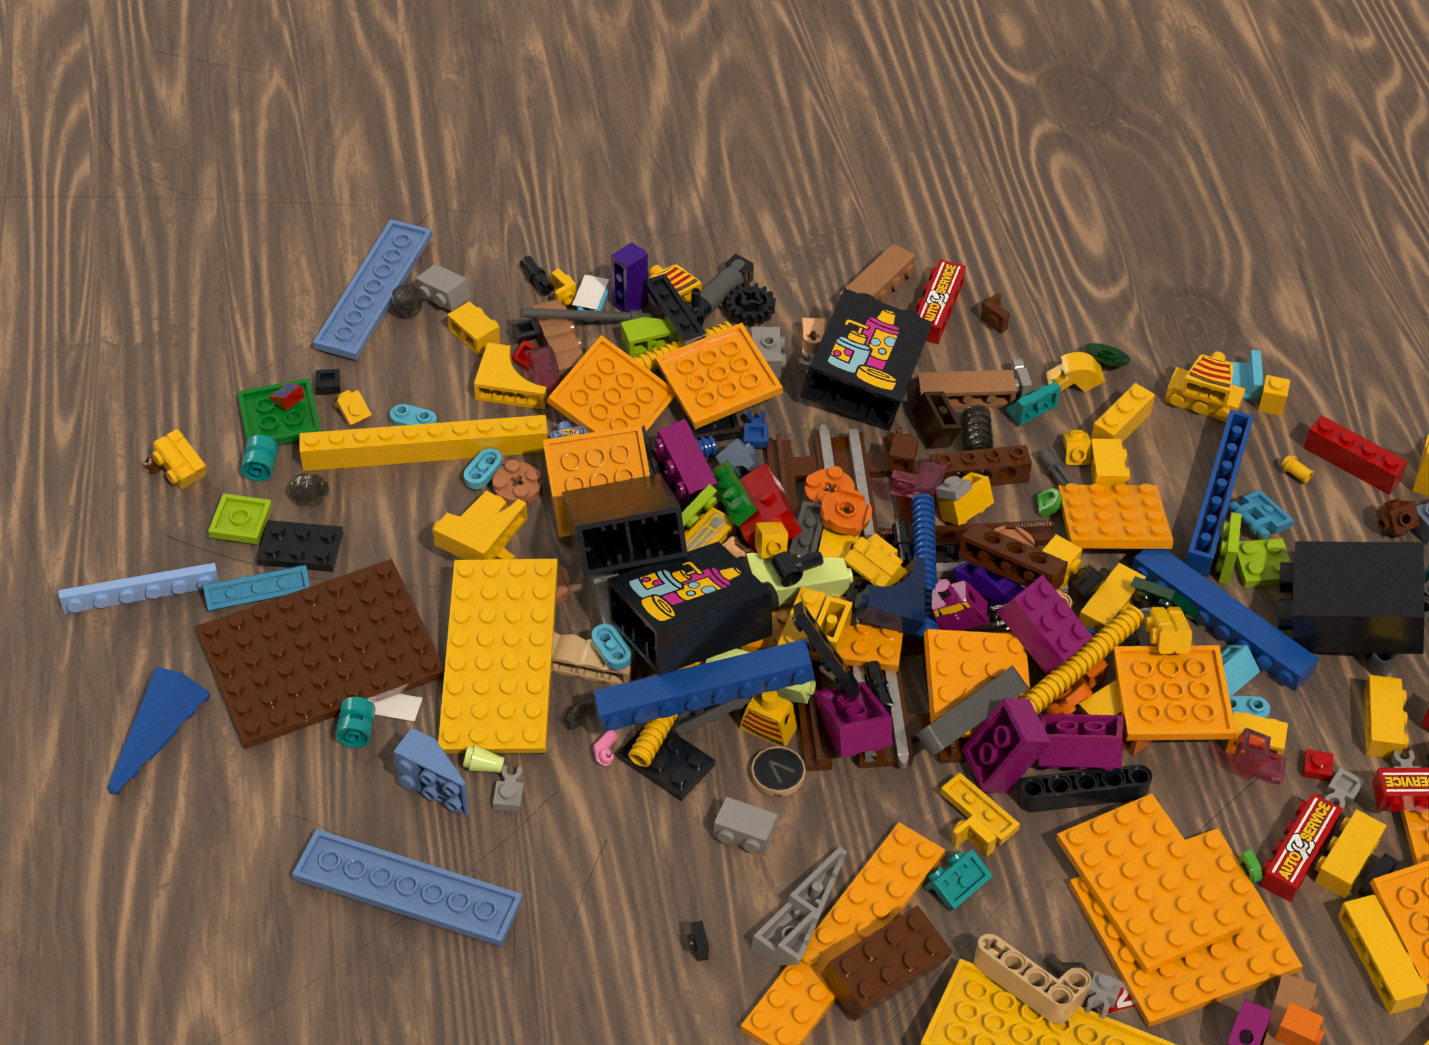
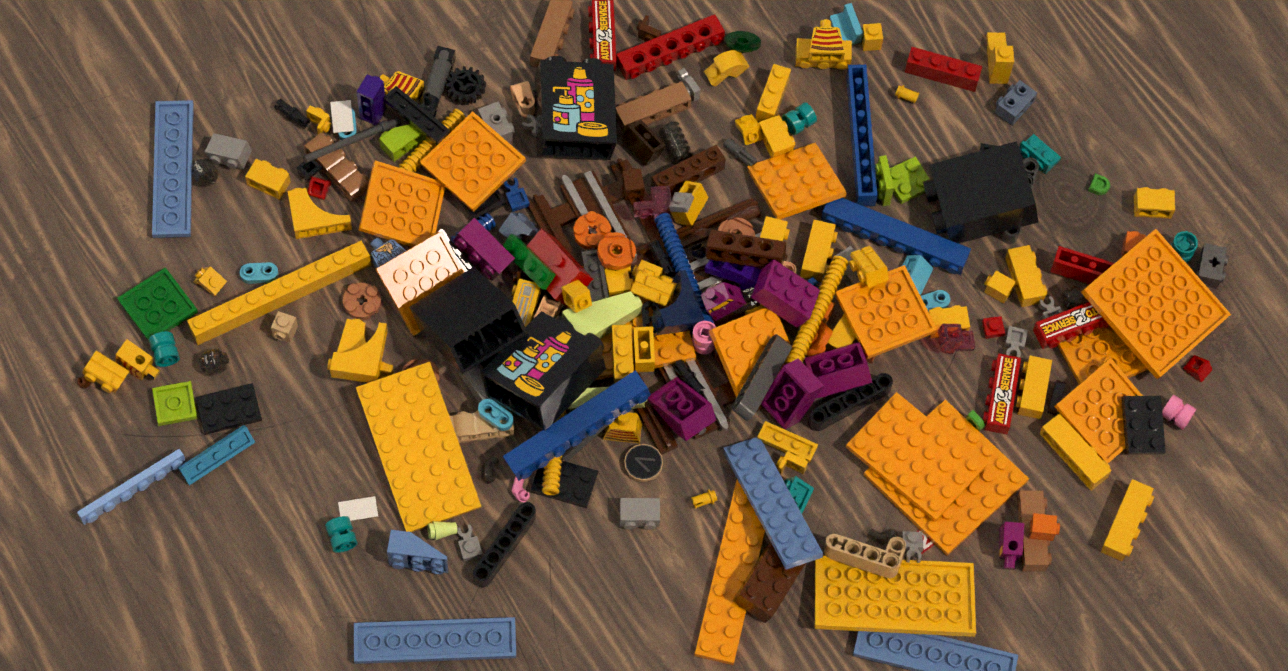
camera: 25 degrees left, 15 degrees up
blue wedge [107,667,210,795] -> none
reddish brown plate [195,559,445,749] -> none
red slope [270,383,304,411] -> none
black plate [315,369,341,394] -> none
medium azure plate [464,448,502,489] -> none
clear pink brick [525,345,561,395] -> none
lime plate [682,484,717,531] -> none
black plate [687,920,709,962] -> none
light grey wedge [751,847,847,966] -> none
black axle [770,551,824,587] -> none
black plate [792,601,860,699] -> none
teal bracket [1006,381,1061,426] -> none
bright green tile [1037,488,1063,518] -> none
black axle [1072,565,1106,599] -> none
dark green plate [1131,576,1200,620] -> none
dark azure plate [1228,490,1294,540] -> none
reddish brown brick [1375,499,1421,537] -> none
none -> yellow torso [116,339,160,380]
none -> tan brick [271,311,298,343]
none -> black beam [473,502,536,588]
none -> red brick [616,14,725,80]
none -> yellow pin [691,489,718,509]
none -> bright pink wheel [692,321,716,354]
none -> medium blue plate [723,437,823,570]
none -> teal wheel [782,102,817,136]
none -> yellow brick [984,270,1016,304]

